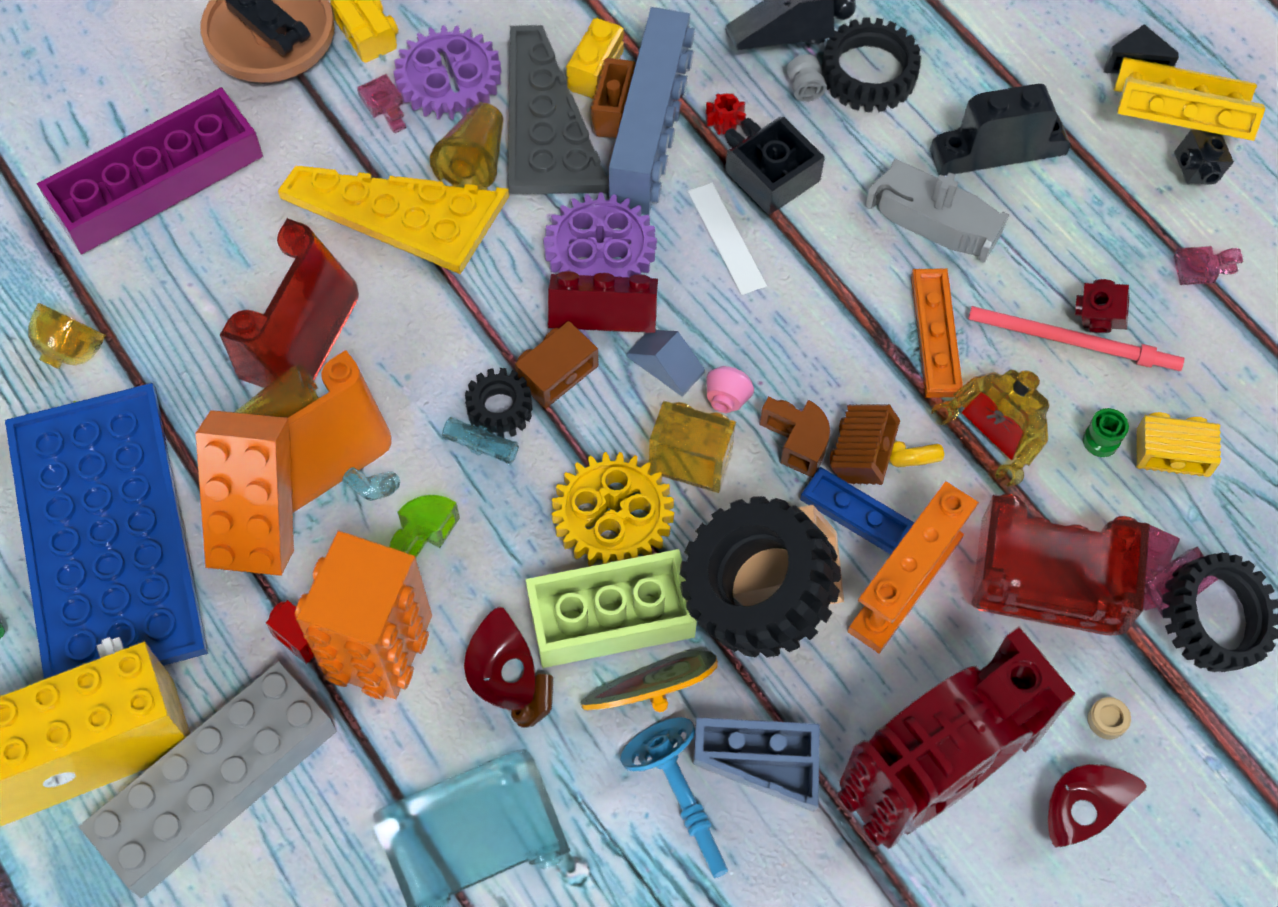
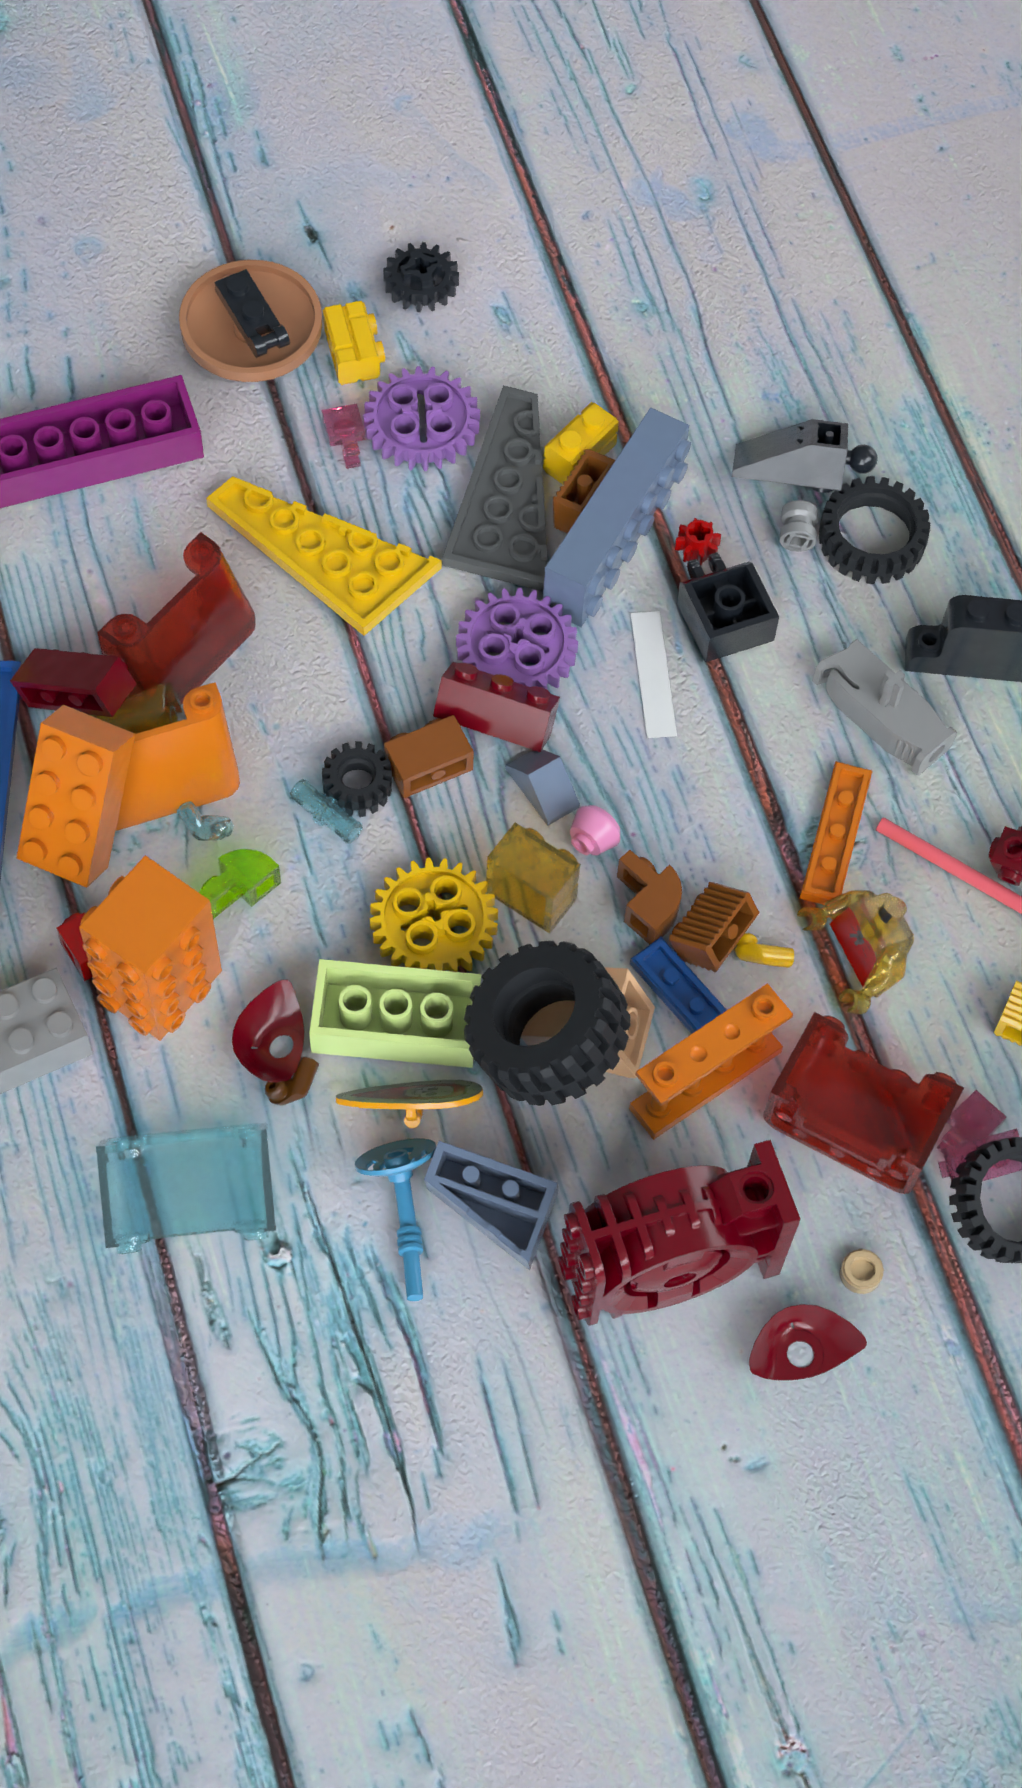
camera: 15 degrees right, 0 degrees up
clear yellow cone [430,103,504,190] -> none
green wheel [1083,408,1129,457] -> none
none -> dark red brick [10,648,137,717]

